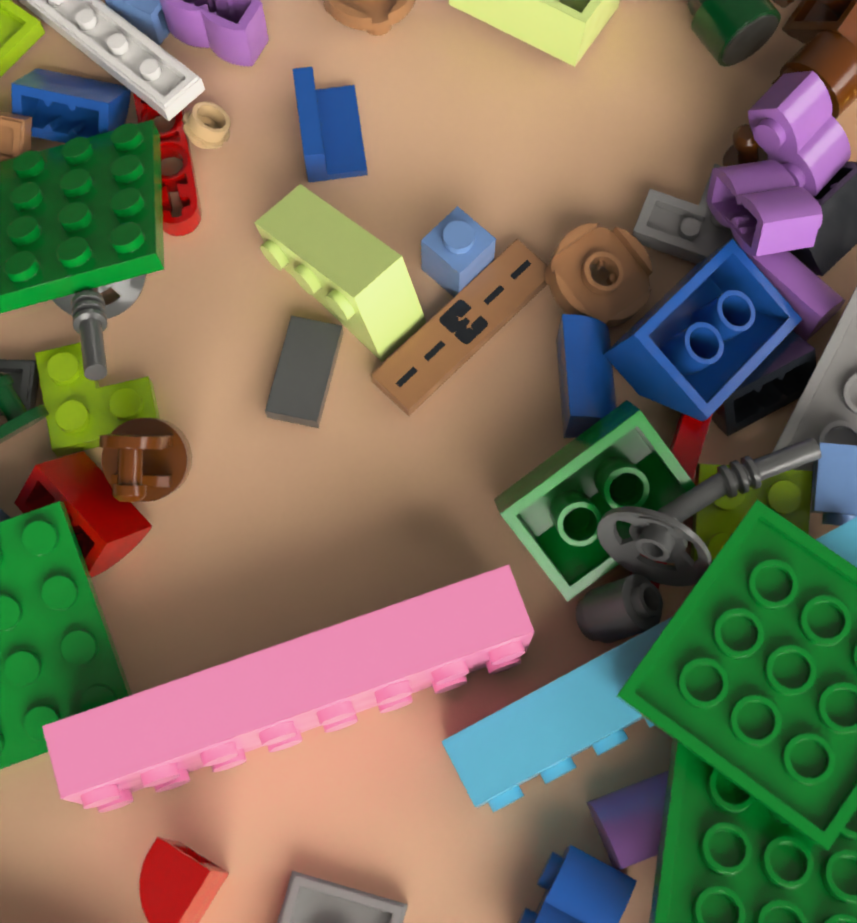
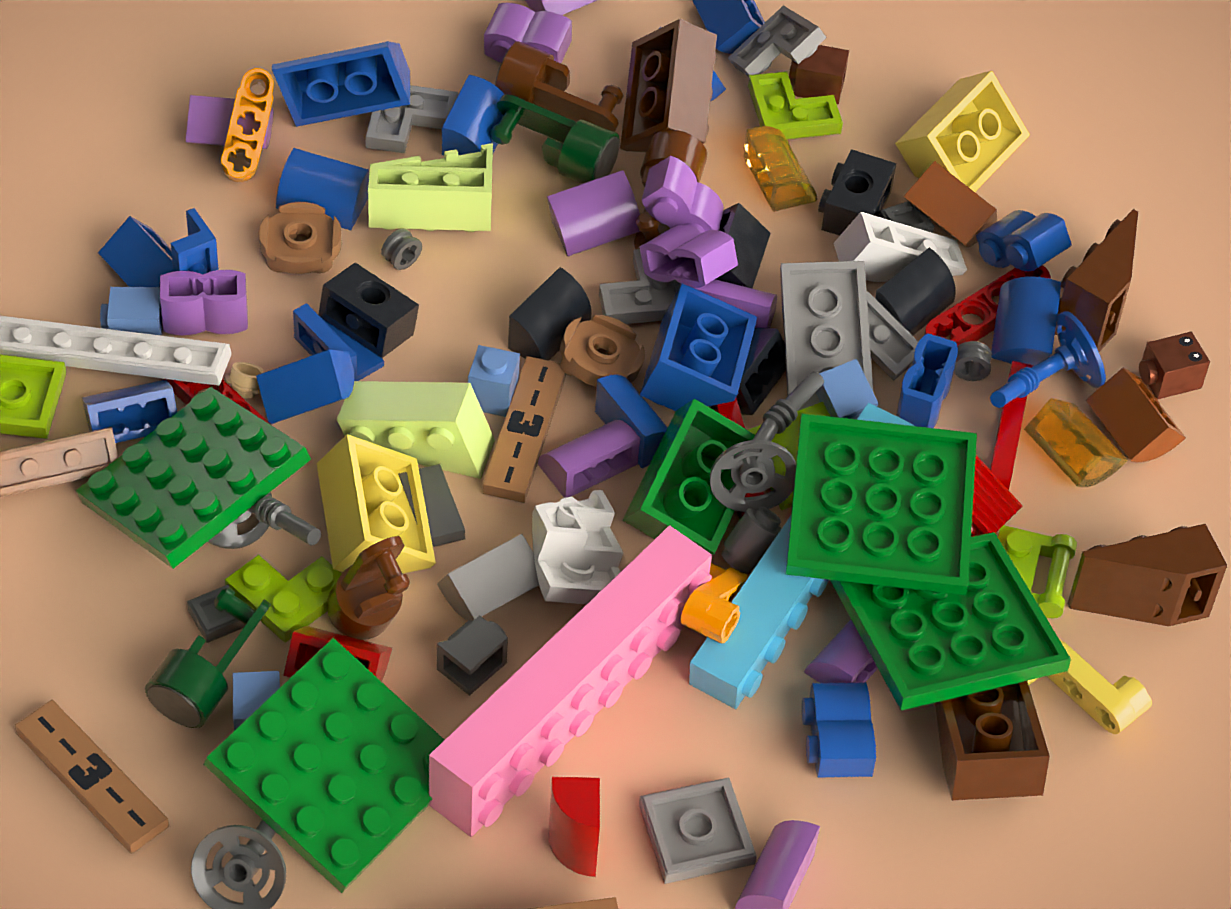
camera: 35 degrees left, 20 degrees down
none -> blue brick [256,349,354,425]
none -> light yellow slope [316,434,436,574]
none -> black brick [318,262,419,358]
none -> dark grey bush [381,228,422,270]
none -> light grey brick [437,534,539,621]
none -> dark grey window [437,615,508,696]
none -> black brick [508,267,592,361]
none -> white slope [532,490,623,604]
none -> medium lavender brick [538,420,640,498]
none -> medium lavender brick [547,170,640,256]
none -> light orange beam [681,563,749,644]

